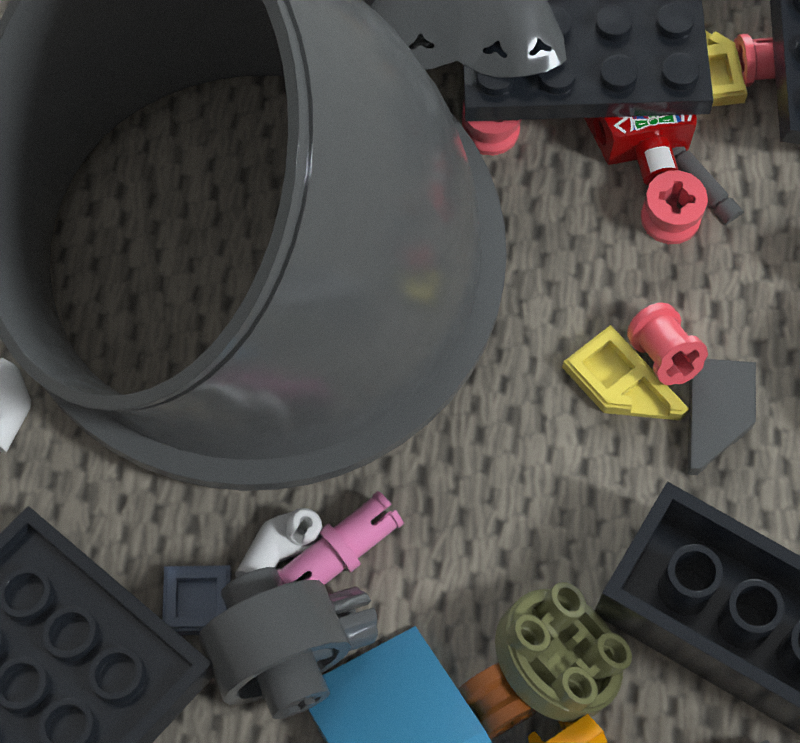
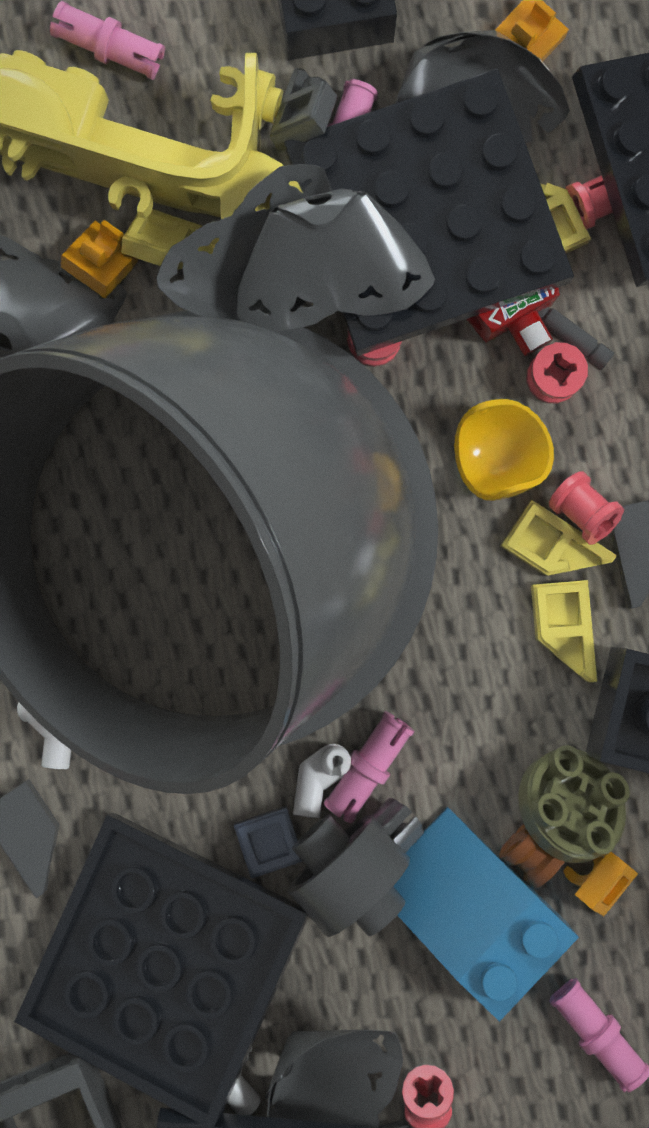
camera: 20 degrees left, 20 degrees up
none -> yellow helmet [454,399,554,501]
none -> light yellow tile [531,580,597,682]

